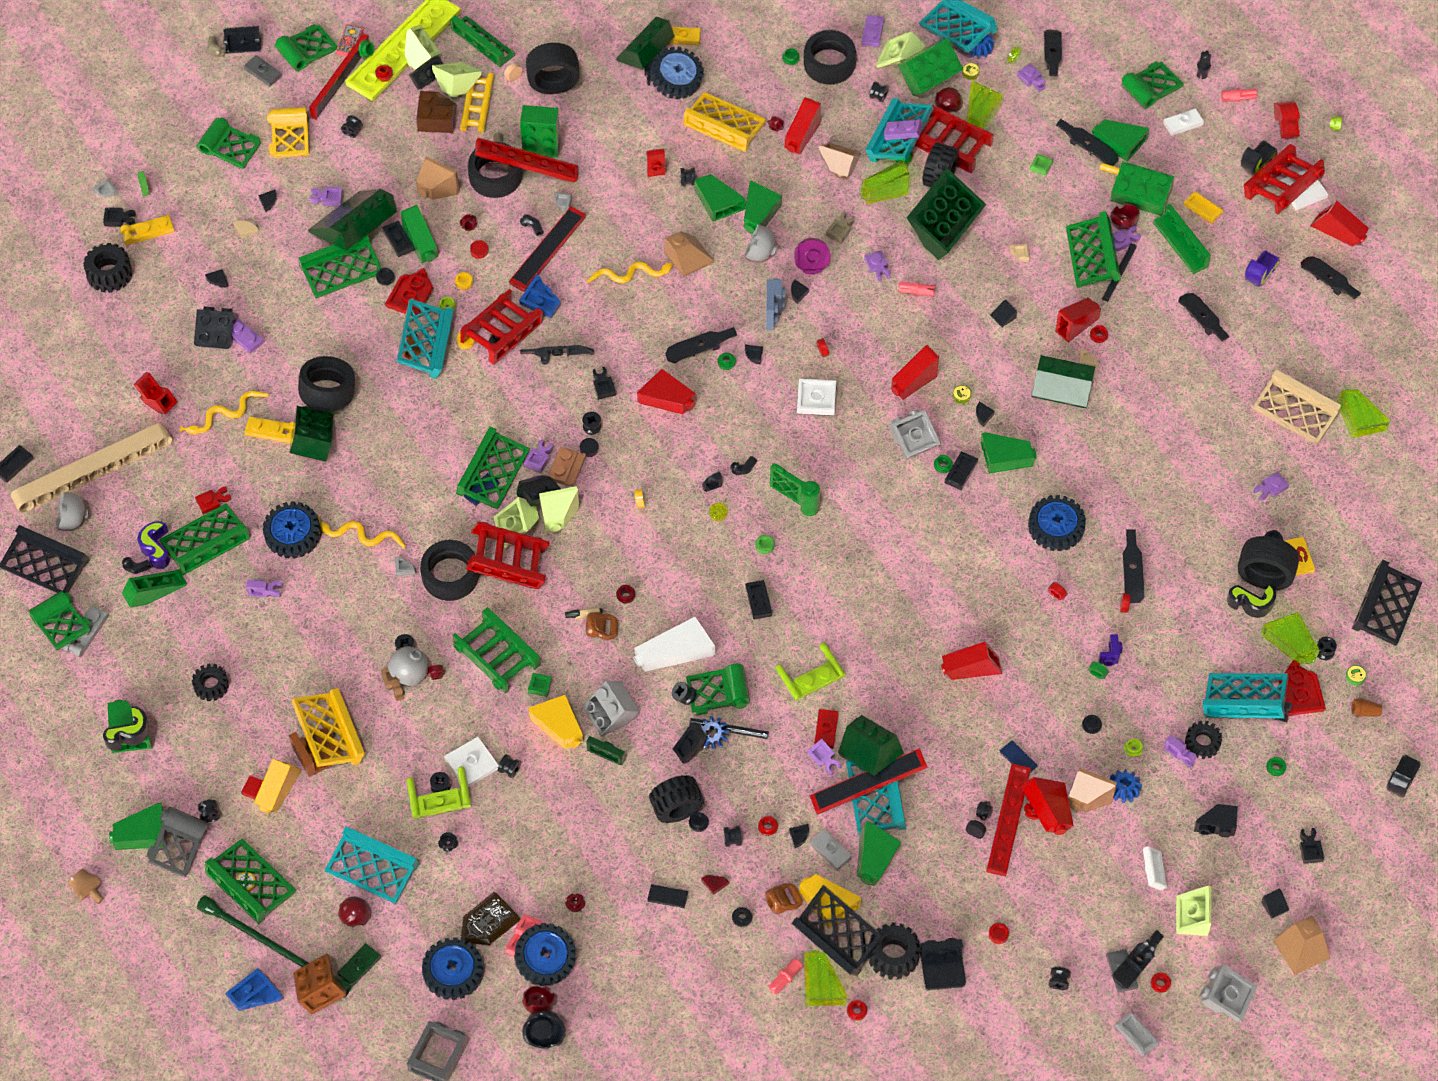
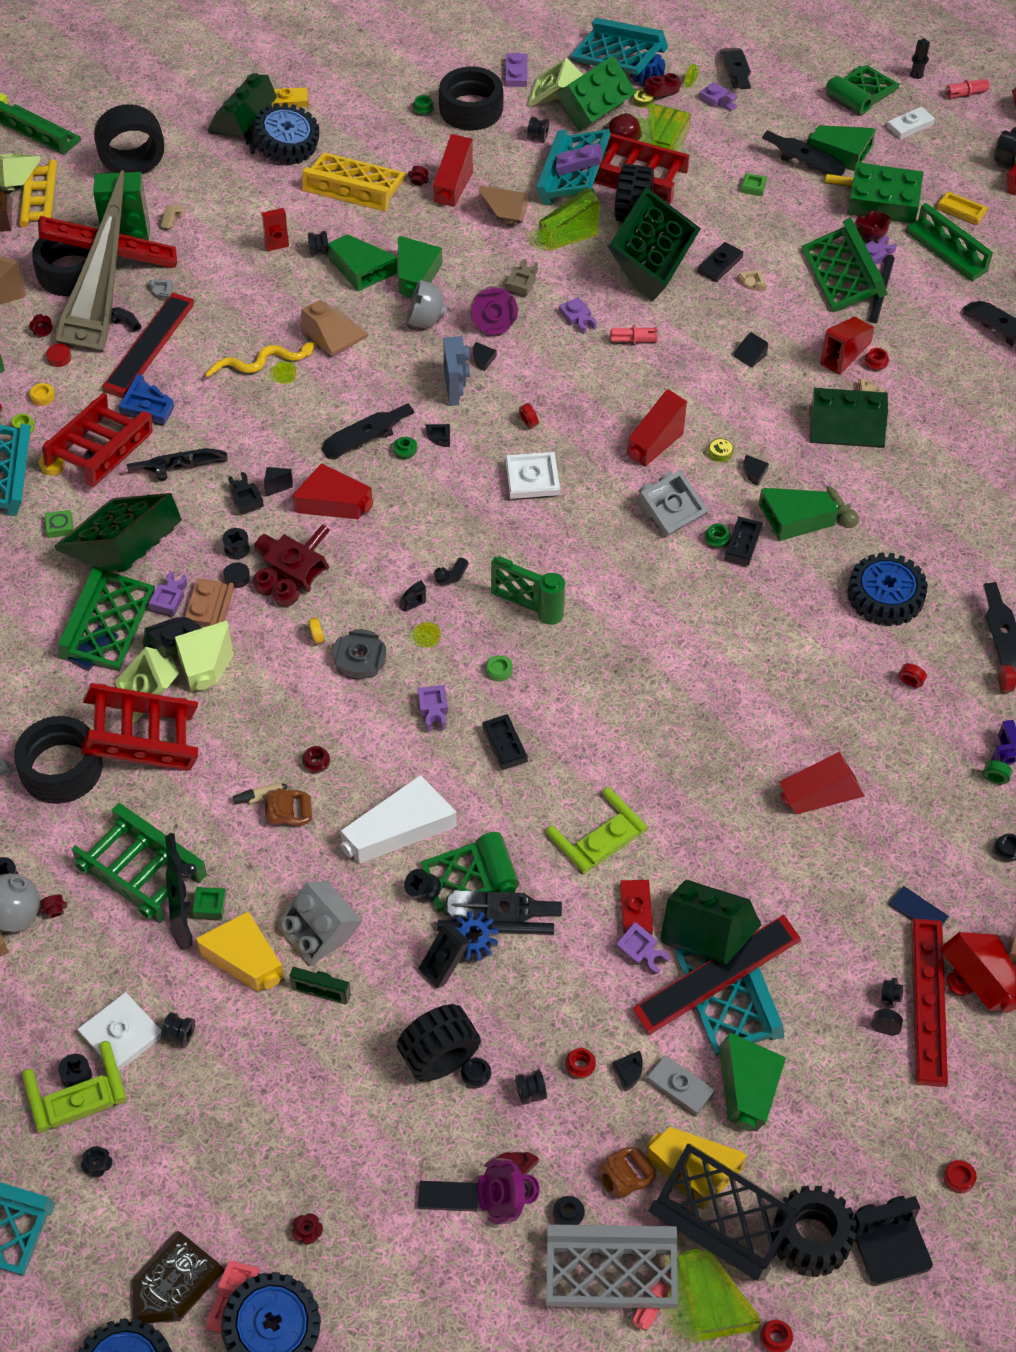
camera: 10 degrees left, 5 degrees down
light nougat tile [505,64,522,82] -> none
none -> bright green tile [45,510,73,538]
none -> dark green slope [54,493,182,572]
none -> dark tan plate [56,170,125,352]
none -> tan tile [161,204,184,229]
none -> black piece [165,833,196,950]
none -> dark red piece [253,524,330,607]
none -> black slope [264,467,293,496]
none -> clear neon green tile [273,361,297,384]
none -> dark grey plate [333,629,386,678]
none -> medium lavender plate [417,685,448,731]
none -> black piece [446,890,562,922]
none -> magenta tile [477,1158,540,1225]
none -> light grey fence [546,1225,678,1309]
none -> dark red plate [643,73,682,97]
none -> black plate [698,242,744,282]
none -> olive bar [826,486,859,528]

